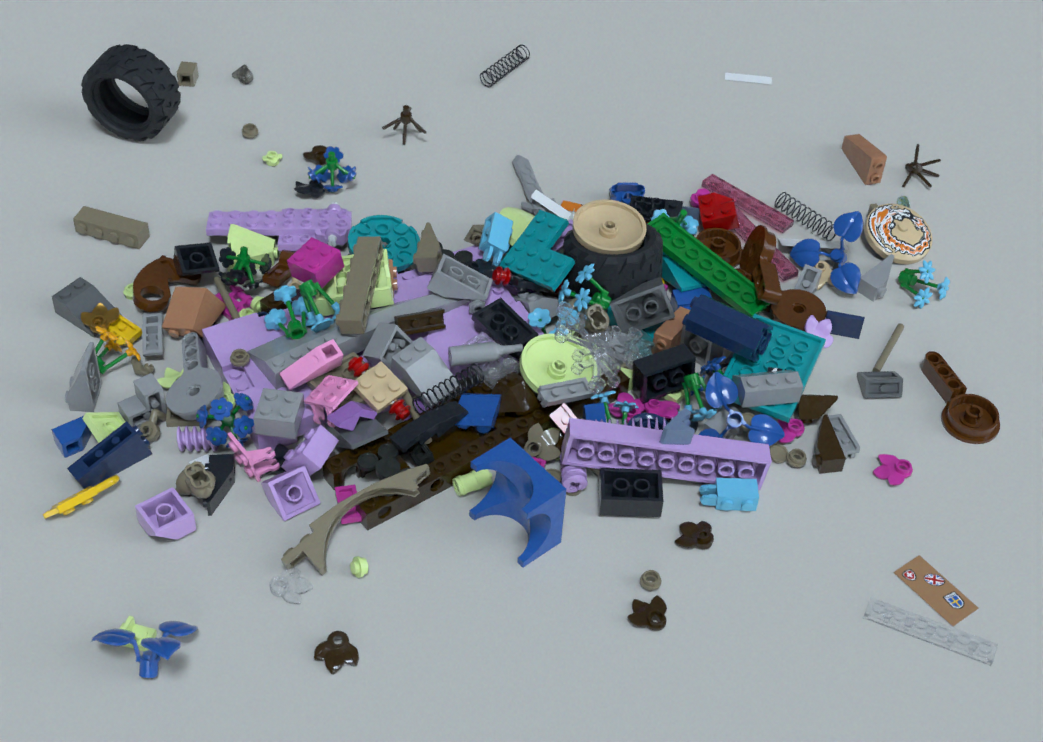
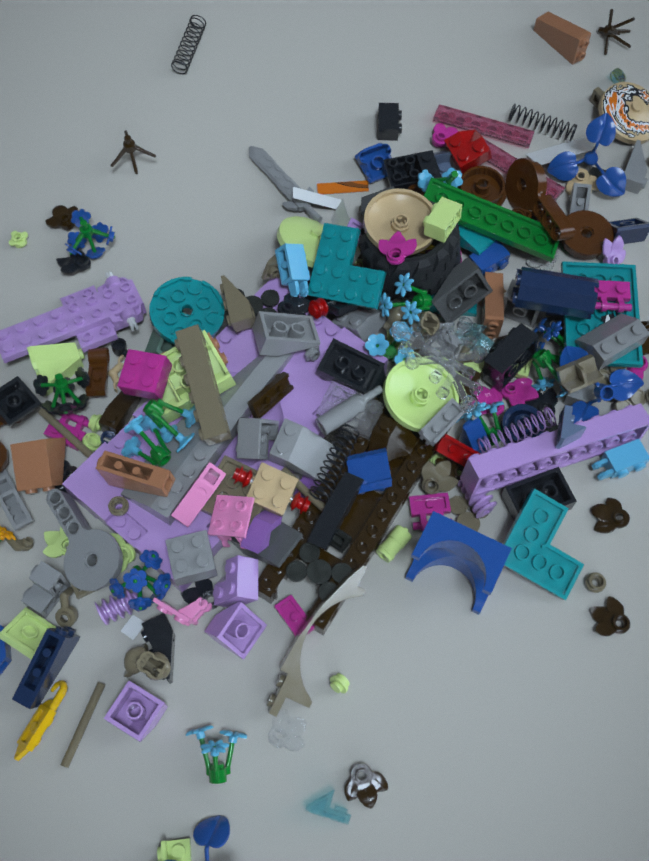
camera: 20 degrees left, 20 degrees up
none -> dark tan bar [60,682,105,768]
none -> nougat slope [96,451,175,497]
none -> plant [186,725,247,784]
none -> clear light blue slope [306,790,351,825]
none -> black brick [378,103,402,141]
none -> dark pink plate [379,231,417,265]
none -> yellowish green brick [423,197,462,243]
none -> teal plate [503,488,584,600]
none -> dark tan panel [555,354,604,394]
none -> dark pink plate [594,280,632,313]

